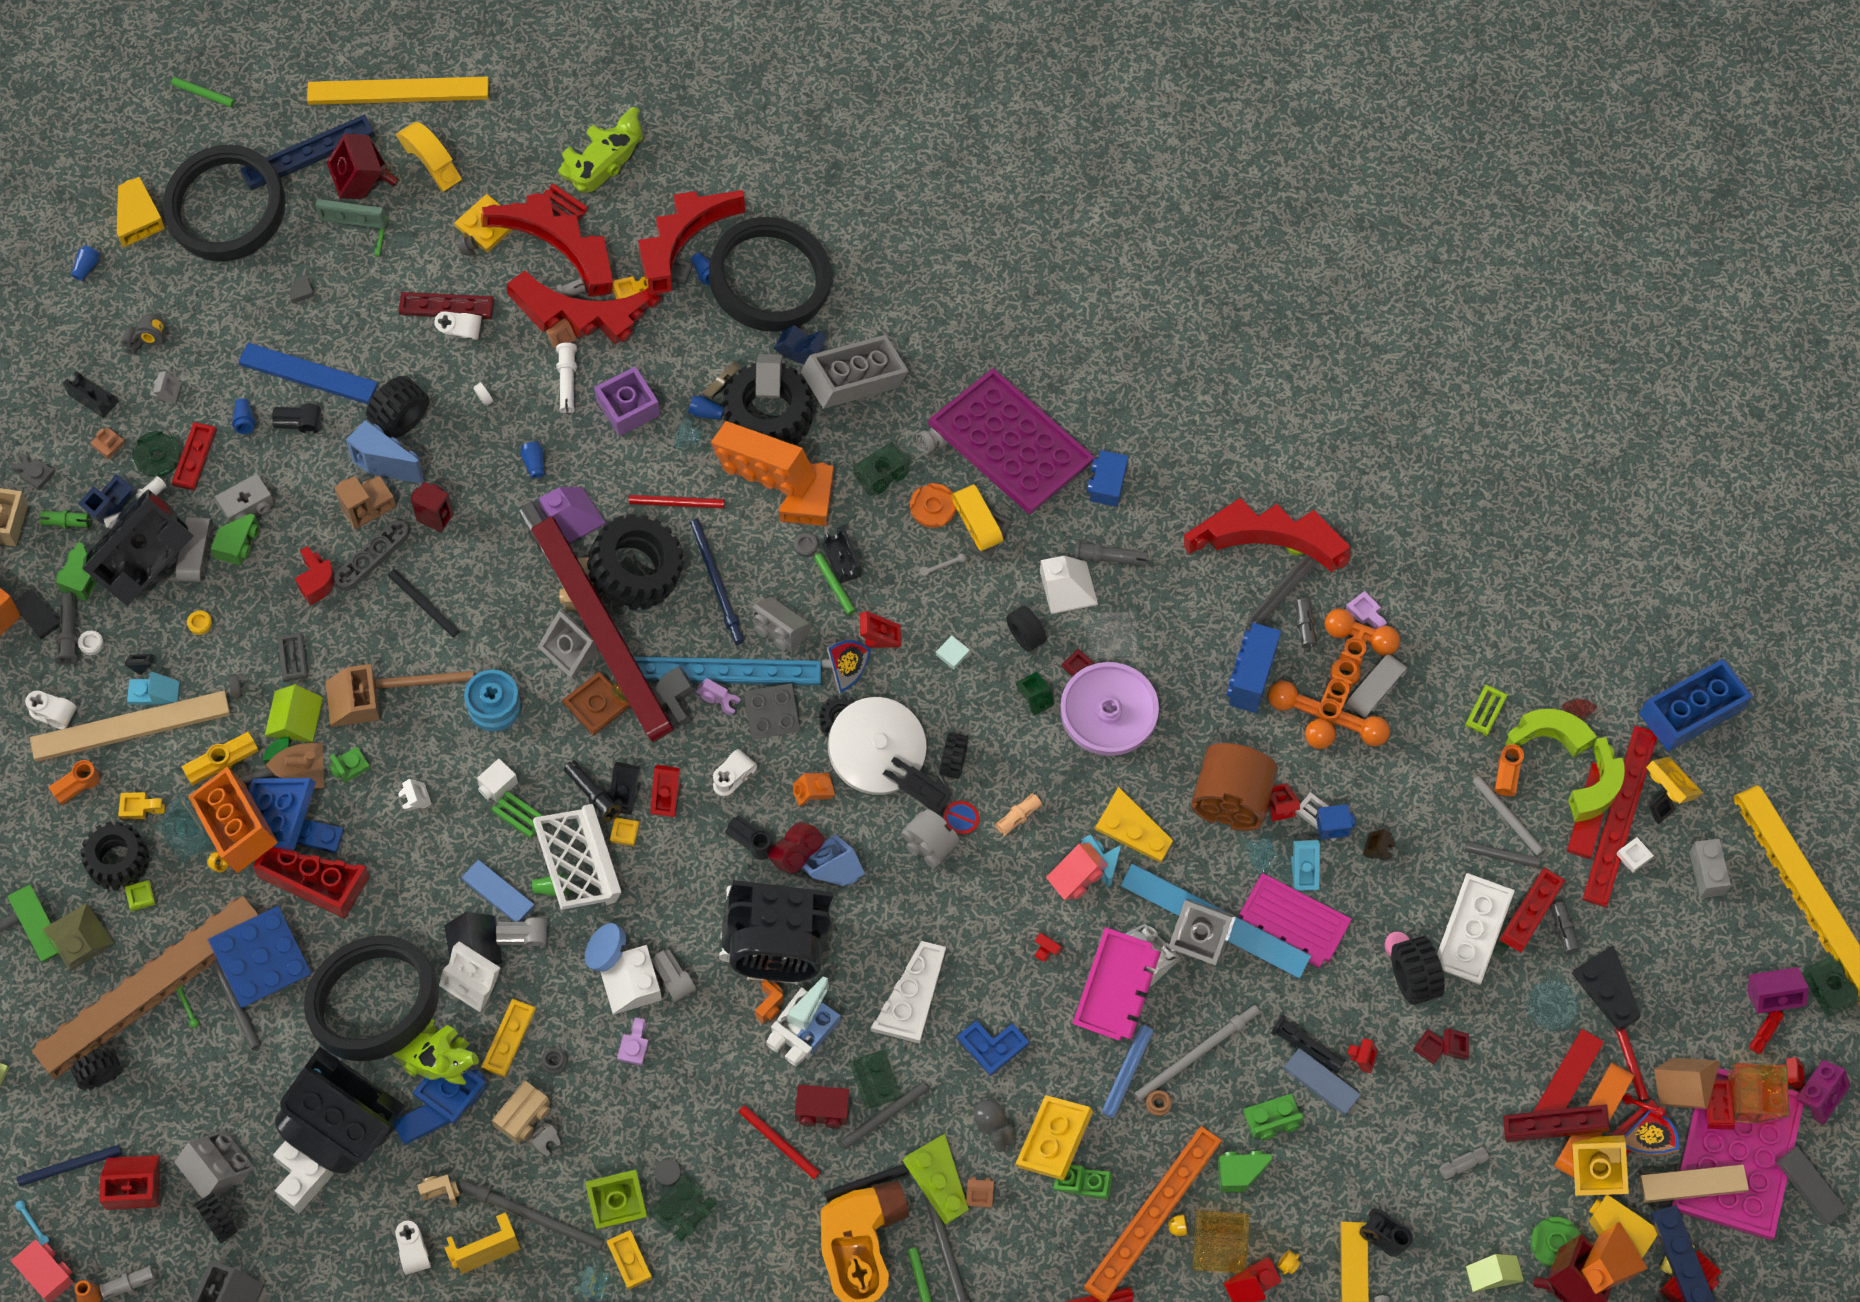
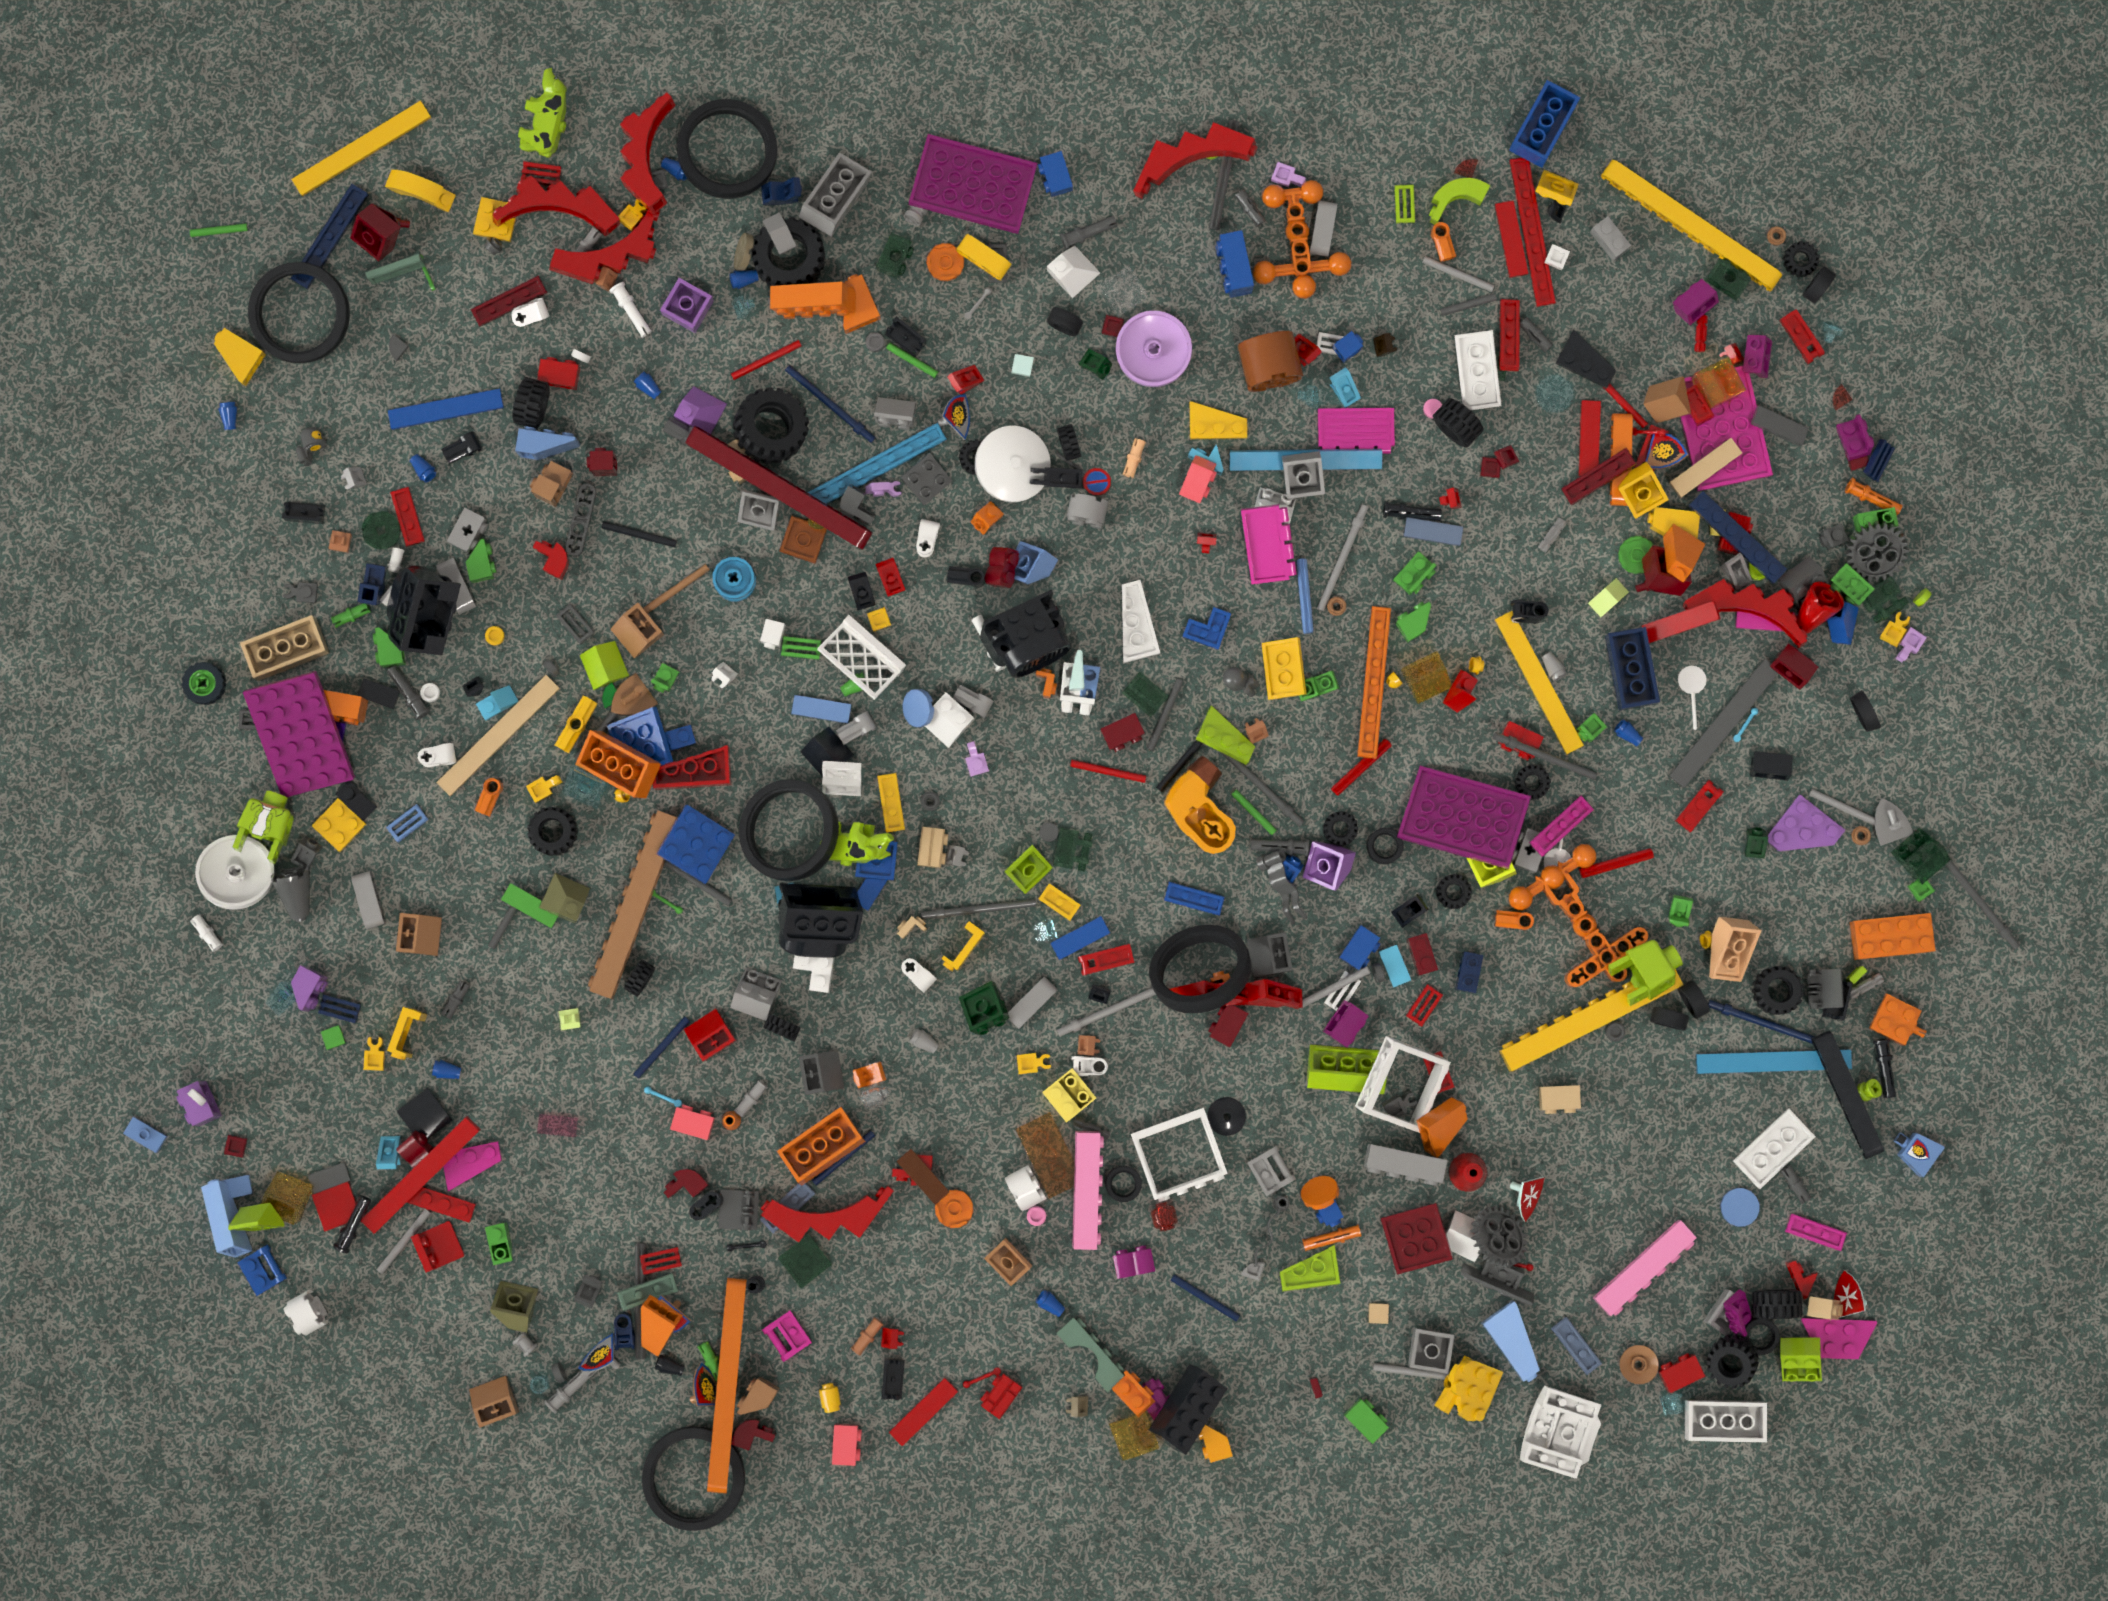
camera: 30 degrees left, 20 degrees up
lime tile [125,880,156,912] -> none
black pin [564,760,622,822] -> none
lime arch [1568,737,1625,822] -> none
none -> red brick [537,357,580,390]

